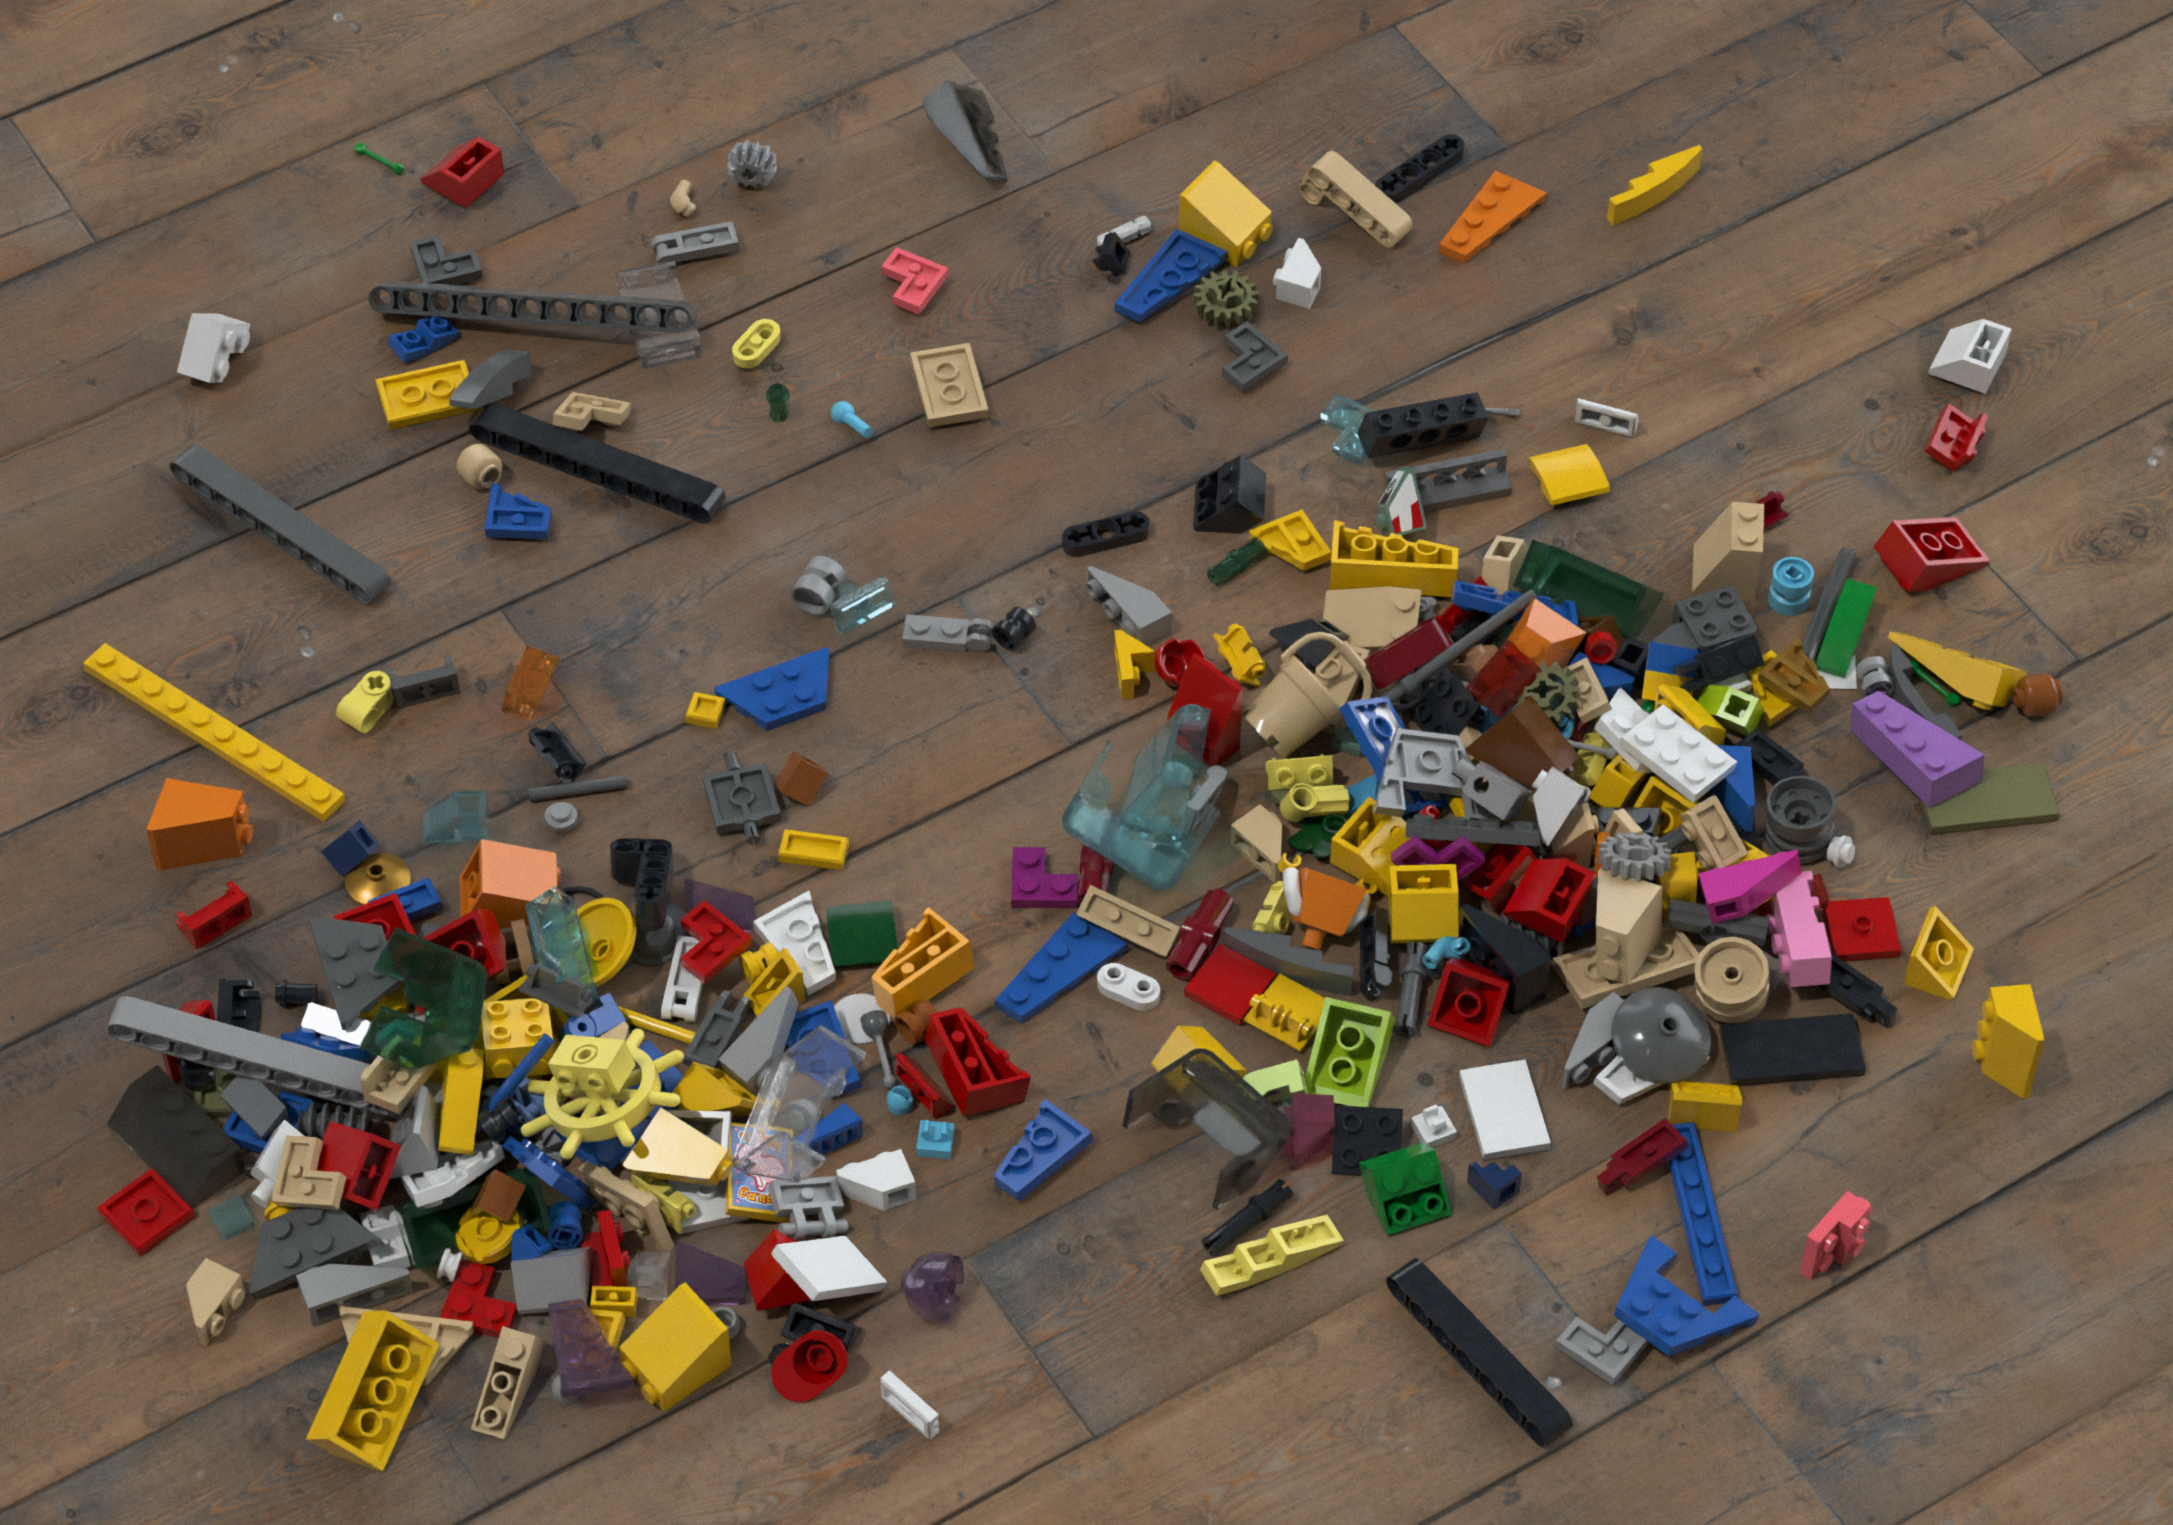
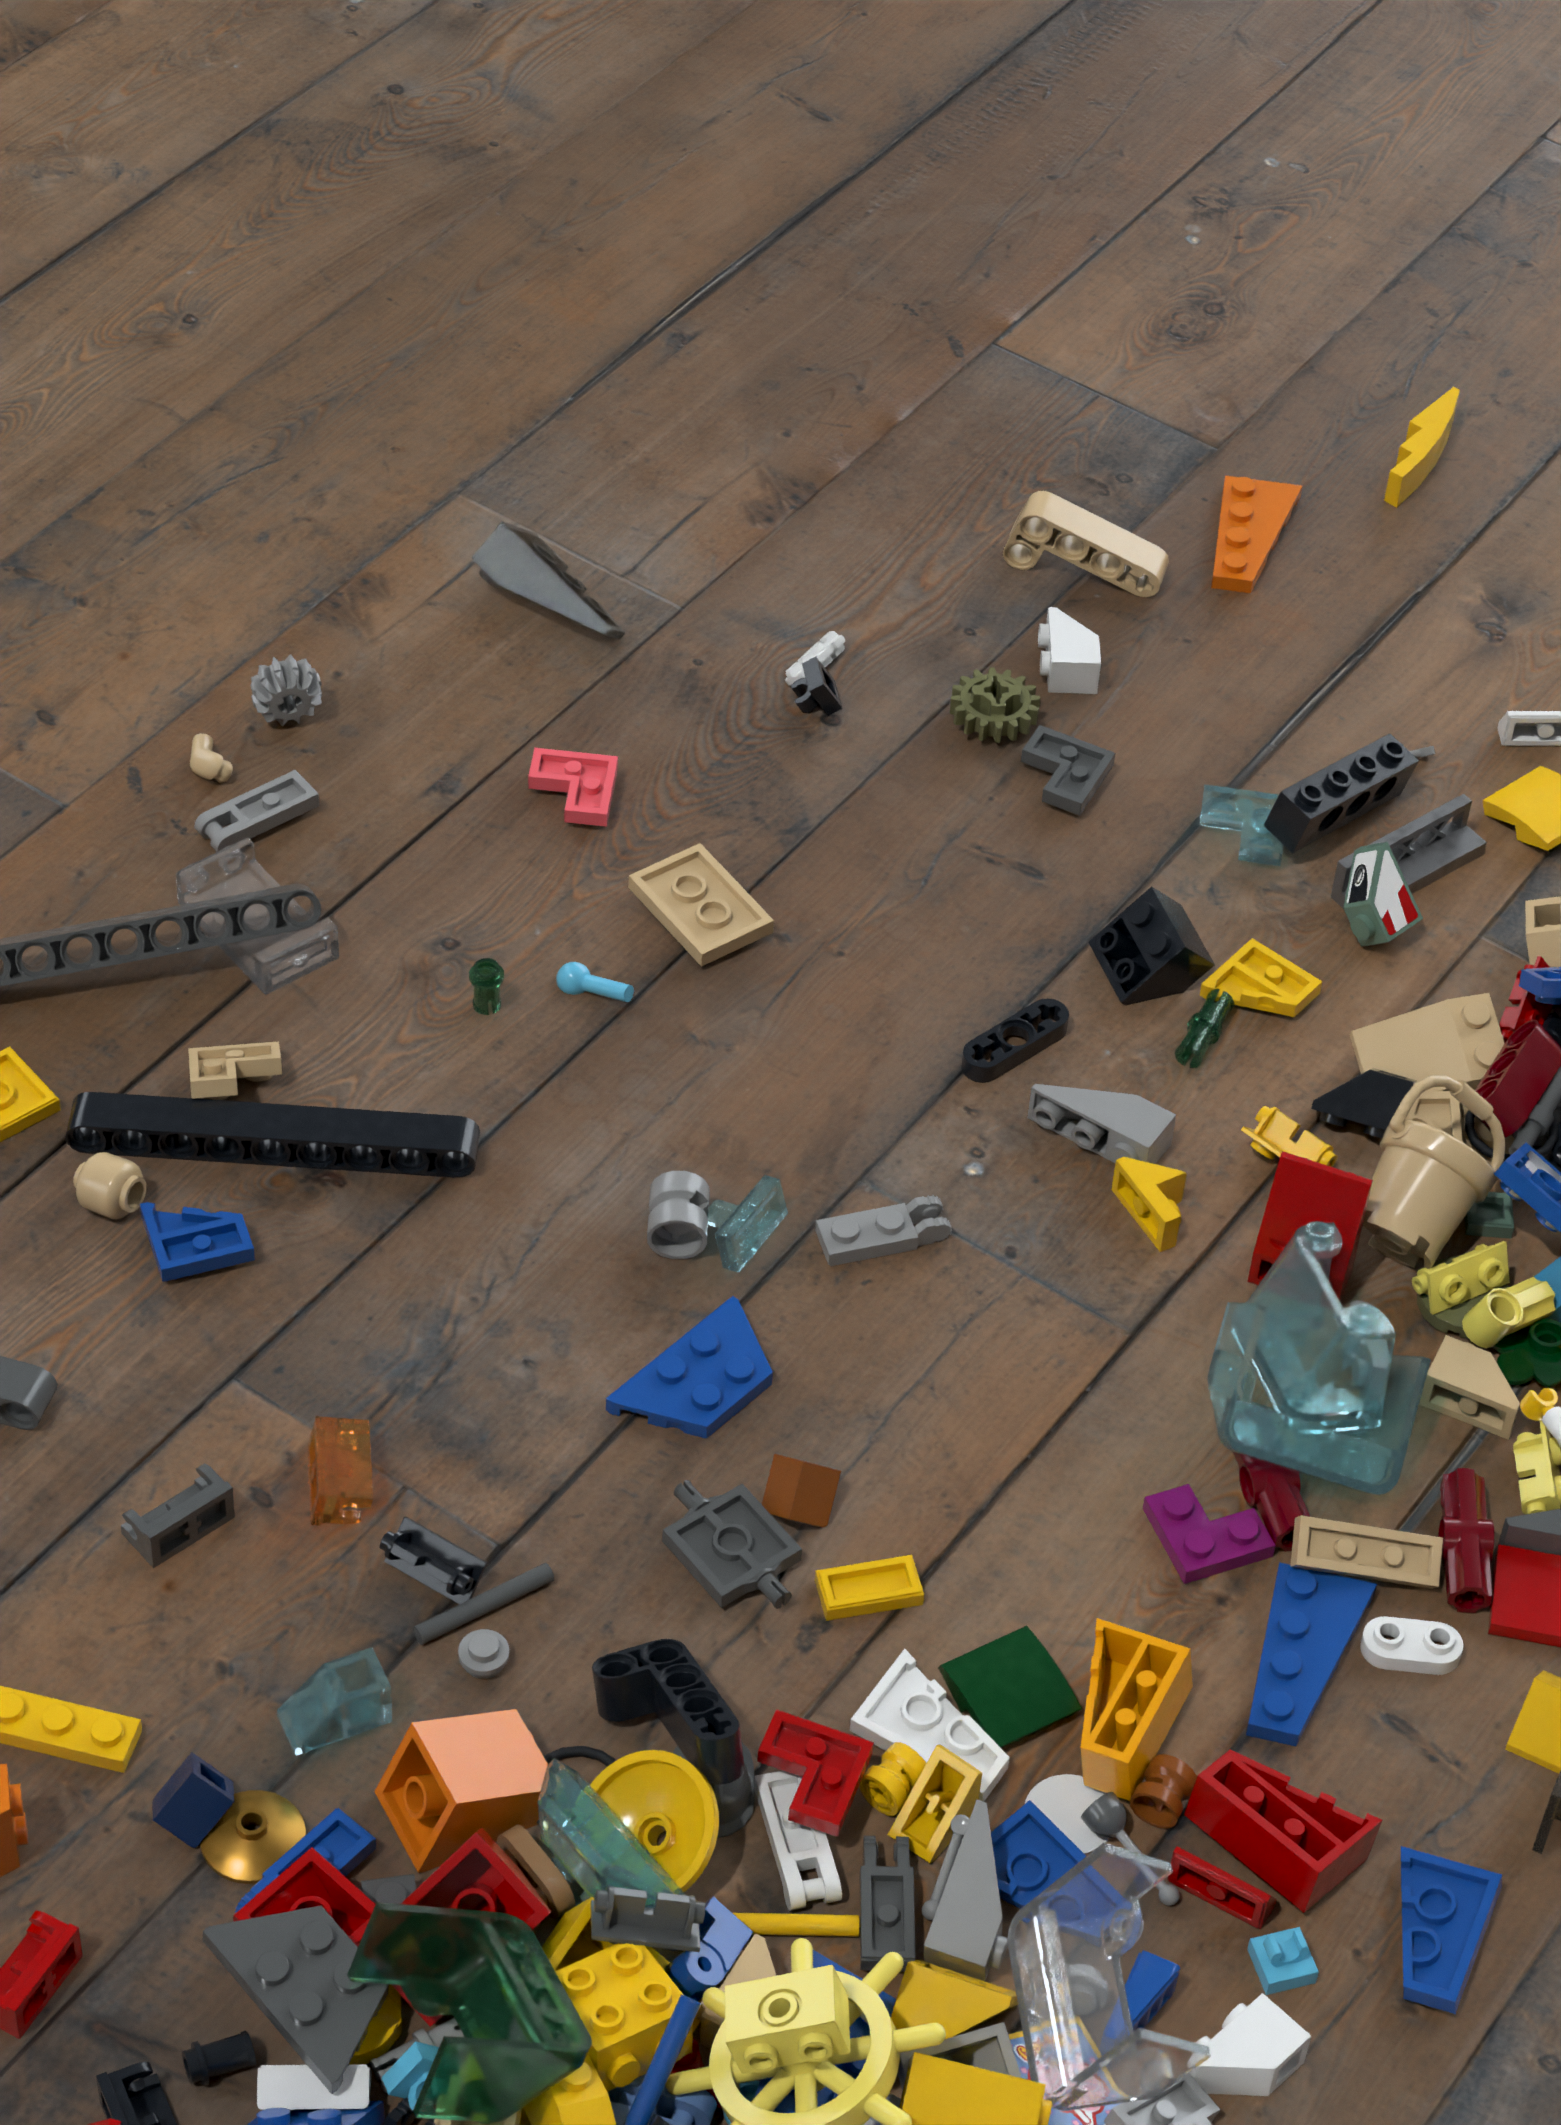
camera: 25 degrees left, 5 degrees down
light yellow piece [336,671,394,734] -> none
dark grey slope [449,349,532,409] -> none
clear purple wing [684,879,756,937] -> none
yellow tile [685,692,726,729] -> none
light yellow plate [732,319,781,368] -> none
medium azure hinge [887,1085,914,1116] -> none
black wheel [992,607,1036,651] -> none
blue wing [1114,229,1228,323] -> none
red hair [1154,638,1206,687] -> none
yellow slope [1179,160,1273,267] -> none
yellow wedge [1330,520,1459,597] -> none
black beam [1375,134,1465,203] -> none

